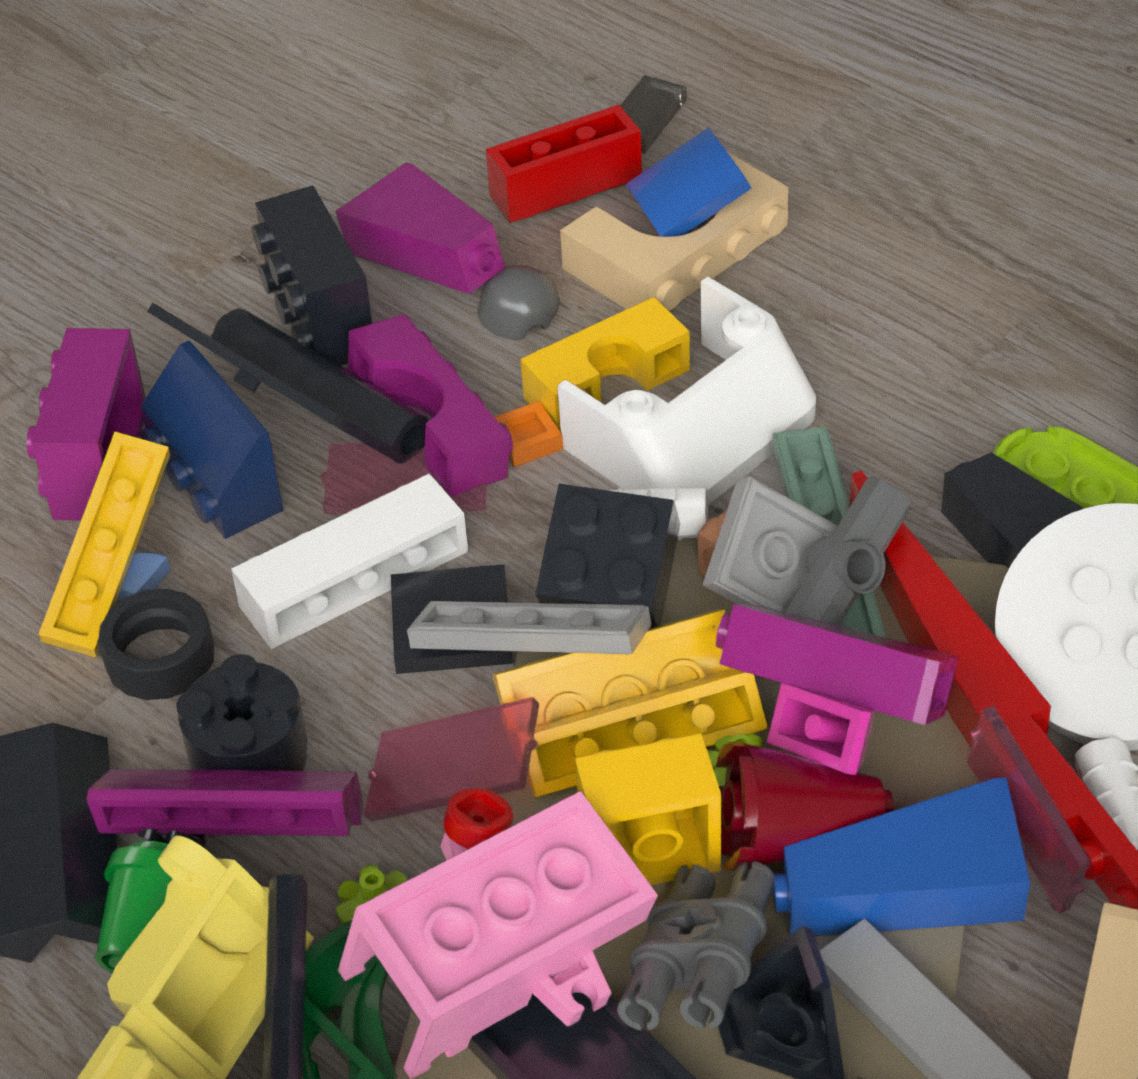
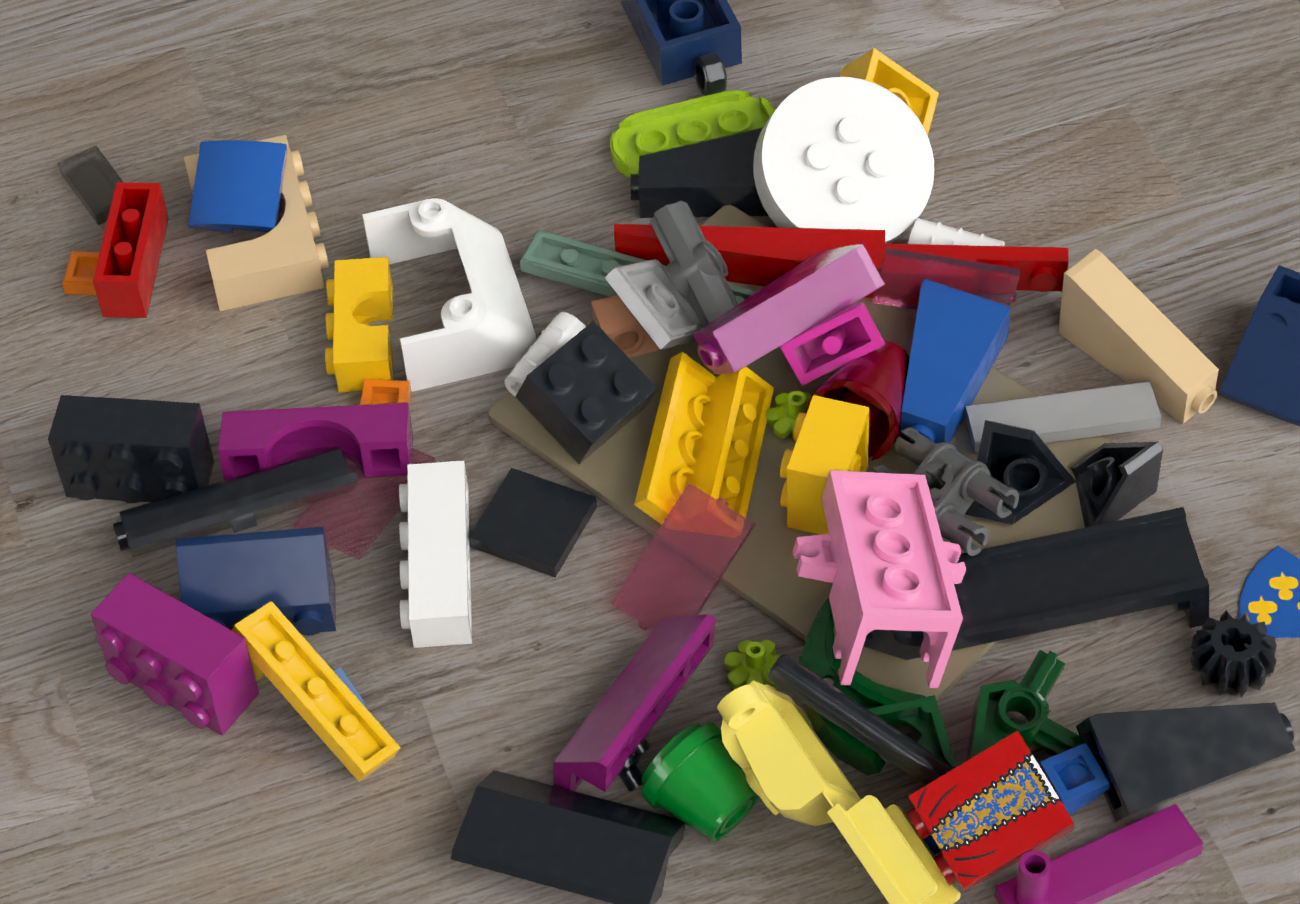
camera: 60 degrees left, 5 degrees up
black tyre [98,589,214,700] -> none
black brick [176,654,308,771] -> none
magenta slope [335,162,505,294] -> none
light grey tile [407,601,651,654] -> none
red tile [443,788,514,849] -> none
dark grey hair [478,265,560,340] -> none

